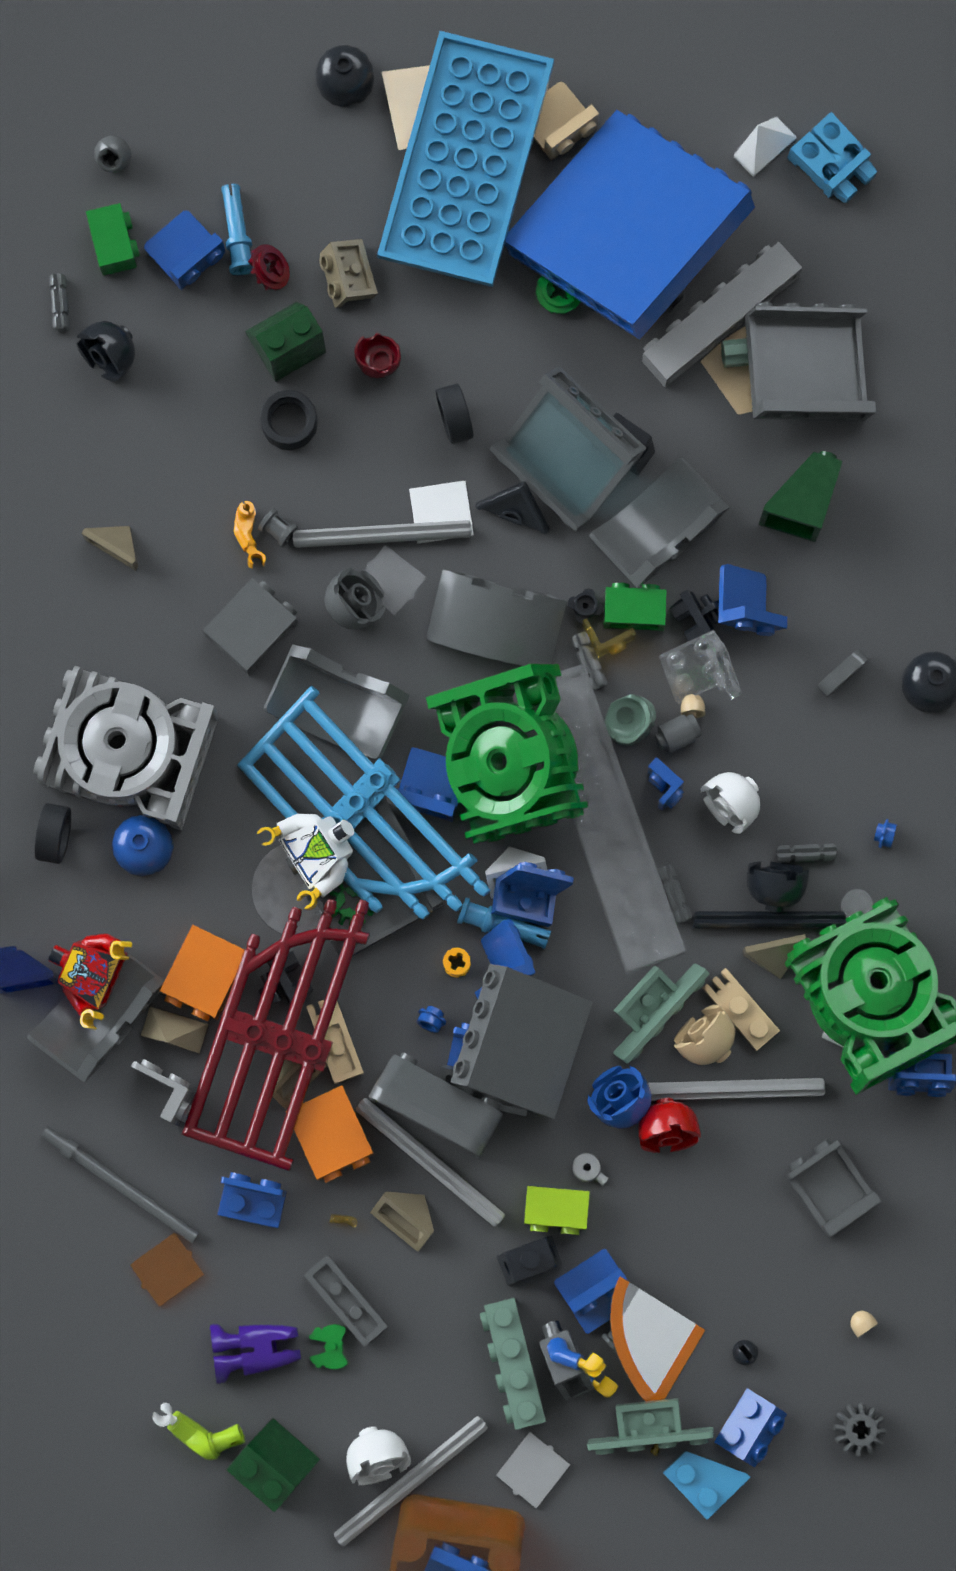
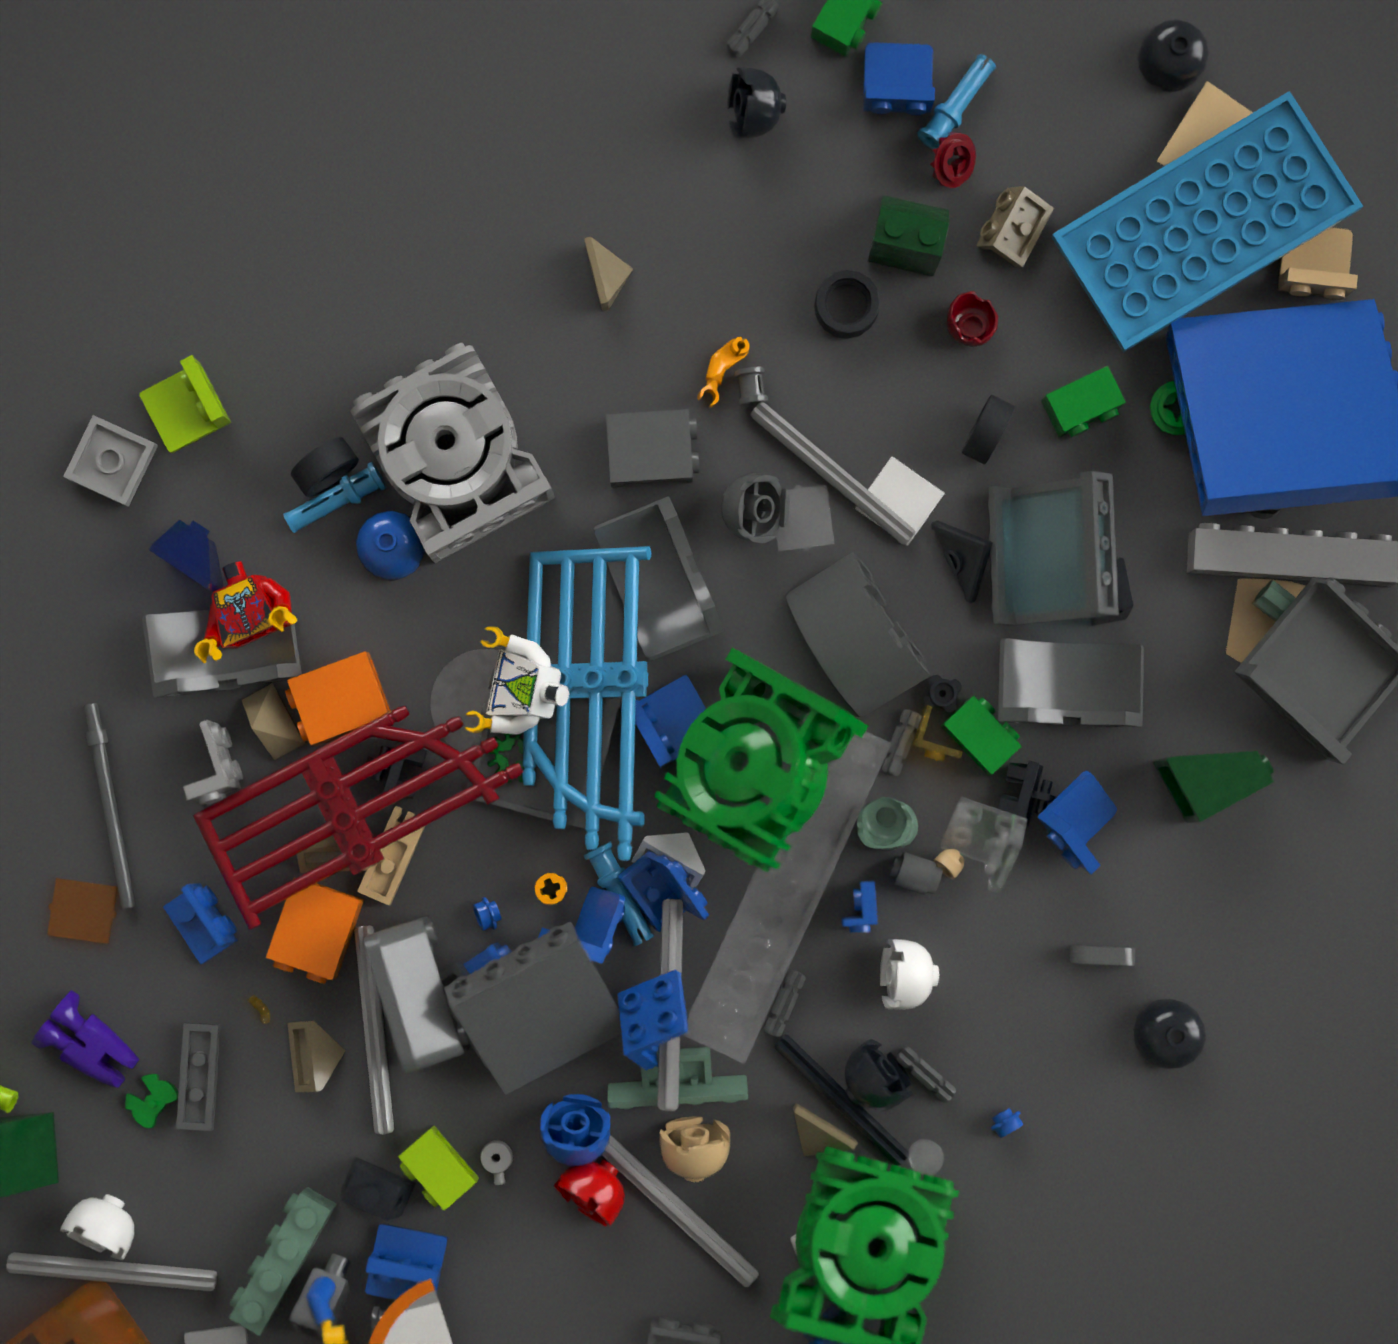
camera: 40 degrees right, 5 degrees up
tan hinge [702,968,780,1051] -> none
none -> dark azure pin [283,461,387,533]
none -> blue bracket [617,970,688,1071]
none -> light grey axle [657,899,683,1111]
none -> green brick [1041,366,1126,438]

